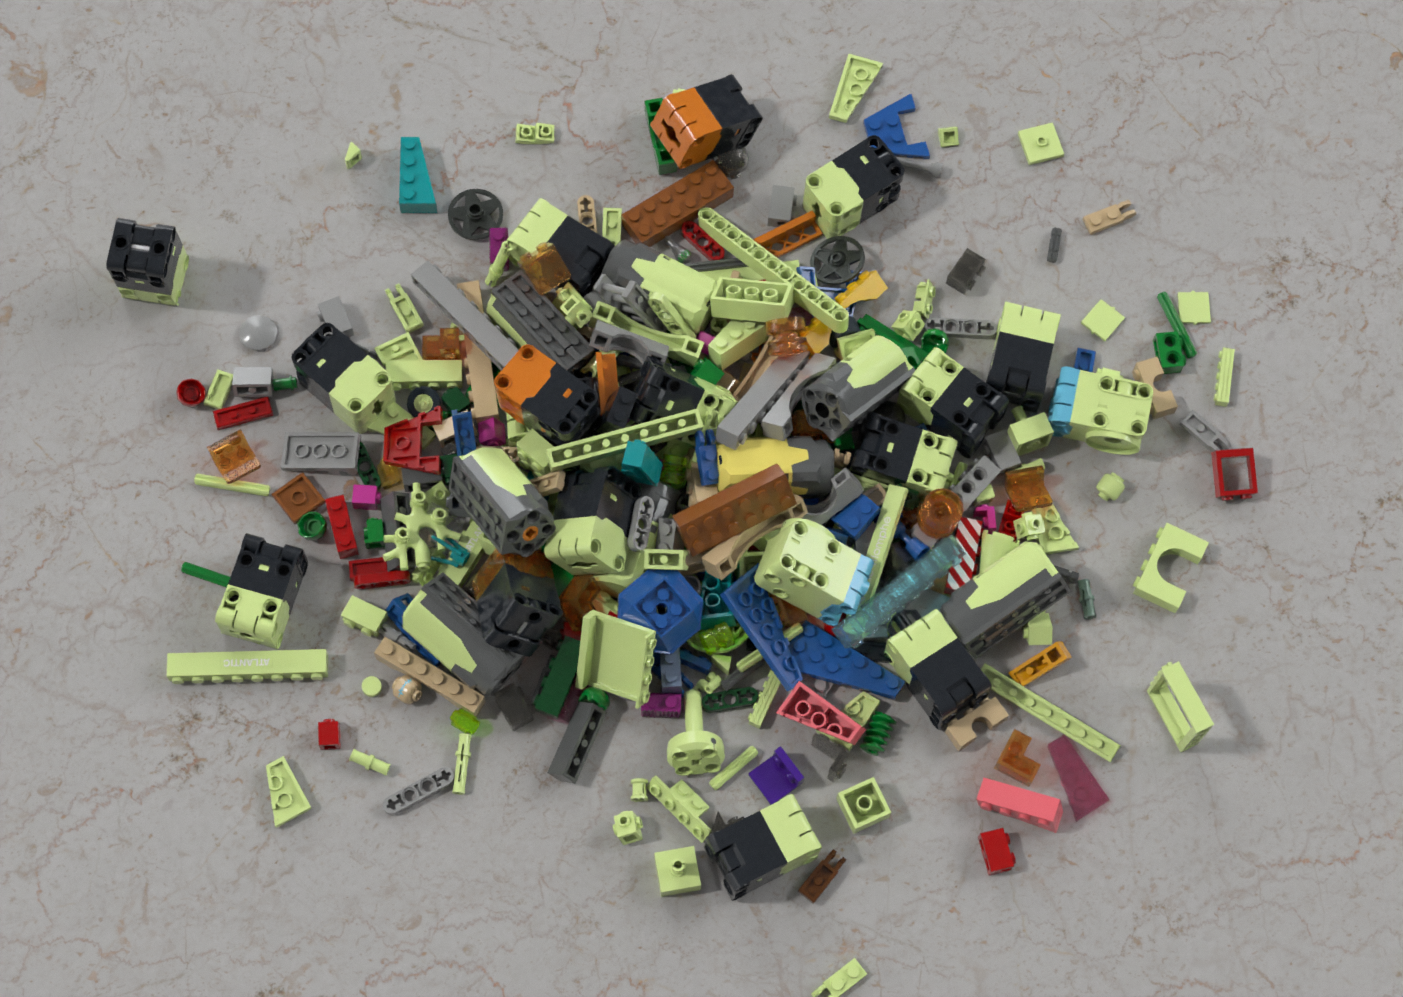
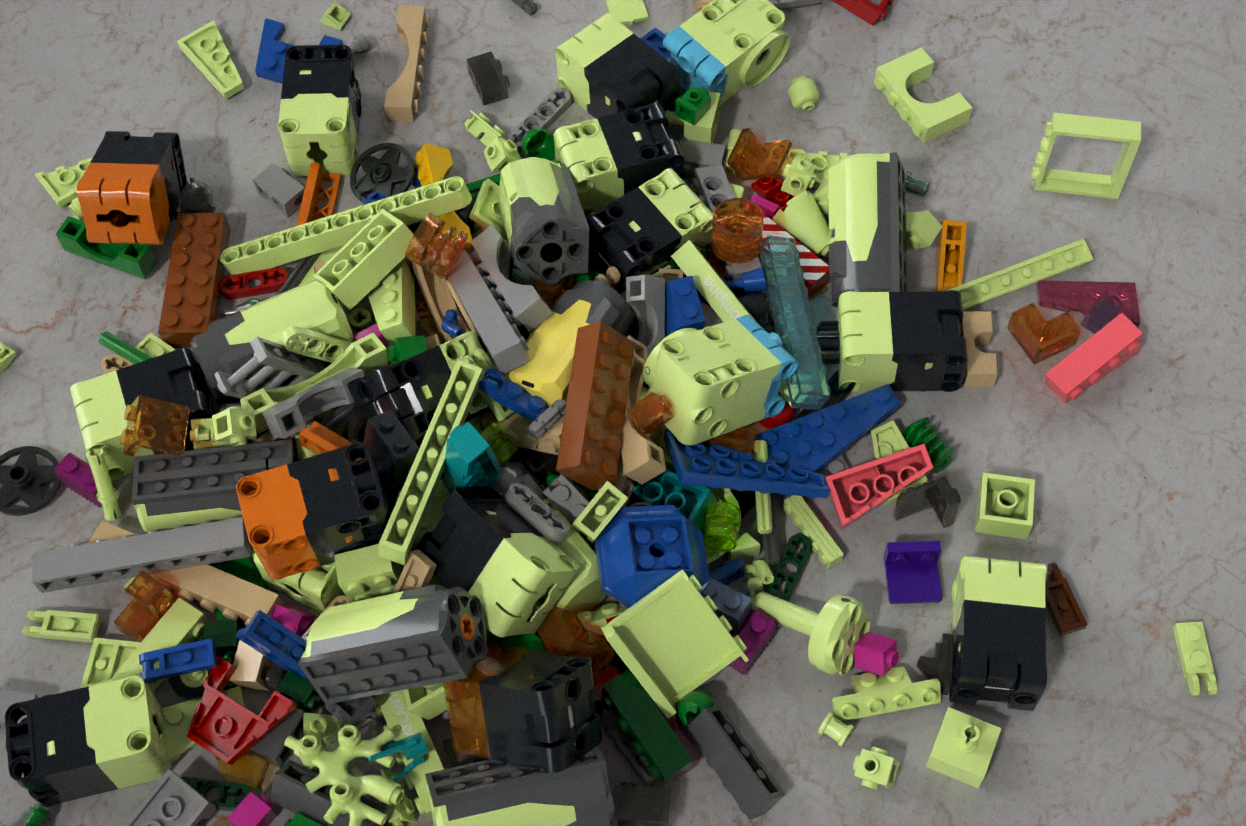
camera: 50 degrees left, 10 degrees down
yellowish green axle [709,746,758,790] -> none
red brick [978,828,1016,876] -> none
none -> yellowish green wing [35,158,92,208]
none -> green axle [99,331,152,364]
none -> blue plate [139,638,217,684]
none -> tan arch [384,5,430,122]
none -> blue arm [441,309,465,338]
none -> light grey axle [528,399,567,438]
none -> clear orange brick [627,392,674,434]
none -> green brick [676,86,711,126]
none -> dark pink brick [854,632,899,676]
none -> clear purple brick [1080,296,1120,334]

